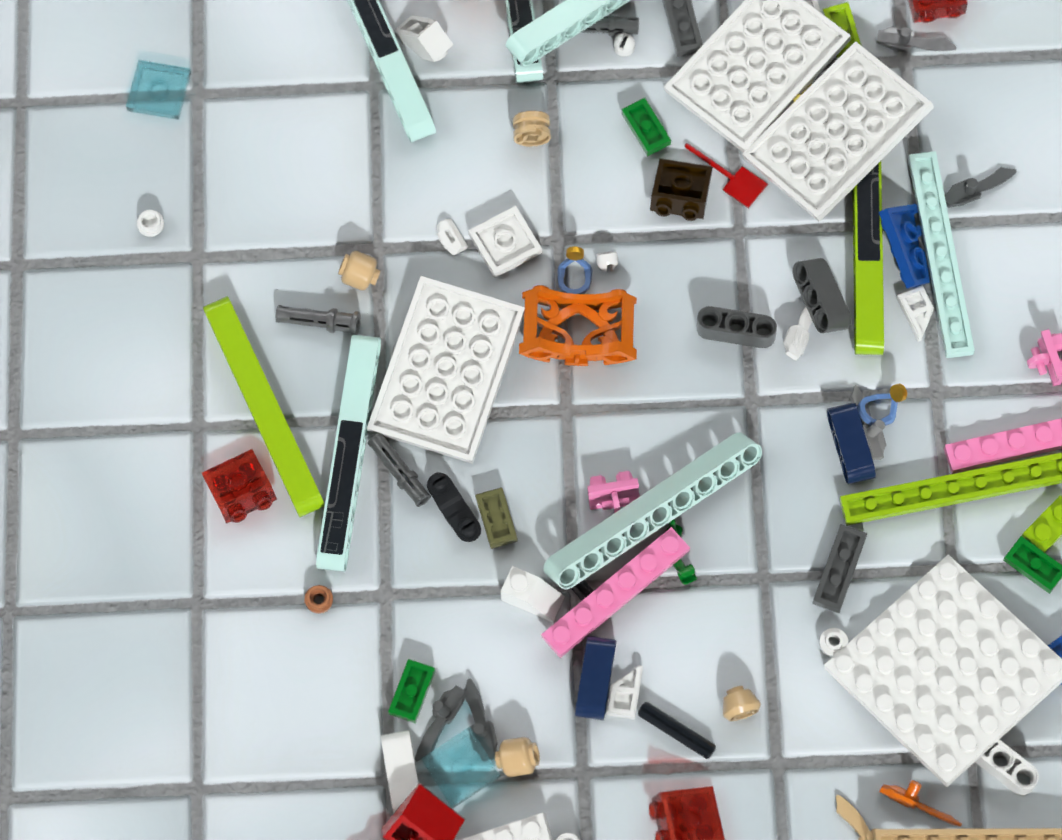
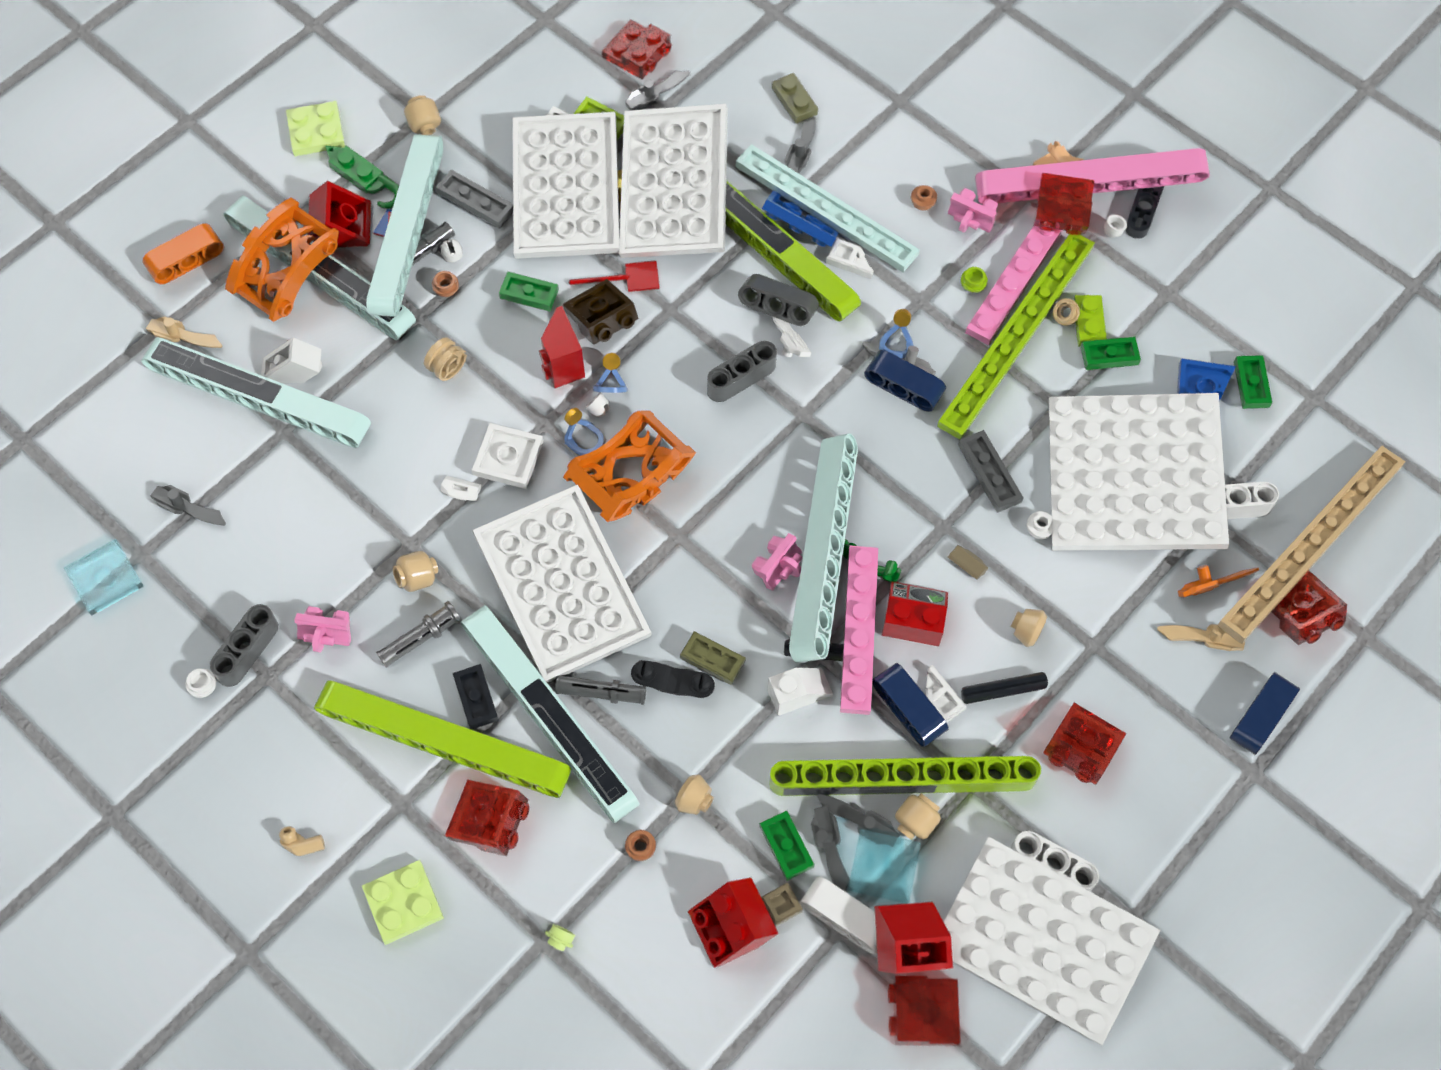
camera: 50 degrees left, 5 degrees down
none -> piece [150,485,226,526]
none -> dark grey beam [210,604,278,687]
none -> tan arm [279,826,325,856]
none -> bright pink hips [294,606,351,652]
none -> yellowish green plate [362,860,444,945]
none -> nougat plate [432,271,459,297]
none -> black plate [452,664,499,730]
none -> red slope [539,306,585,388]
none -> yellowish green plate [545,924,575,951]
none -> medium blue piece [593,353,628,393]
none -> tan cone [675,774,714,815]
none -> red slope [688,877,779,968]
none -> dark tan tile [761,882,803,926]
none -> lime beam [769,756,1041,796]
none -> olive plate [772,73,818,124]
none -> red slope [882,581,948,647]
none -> nougat plate [911,185,937,211]
none -> dark tan piece [948,544,988,580]
none -> lime plate [961,267,987,293]
none -> tan plate [1053,299,1080,326]

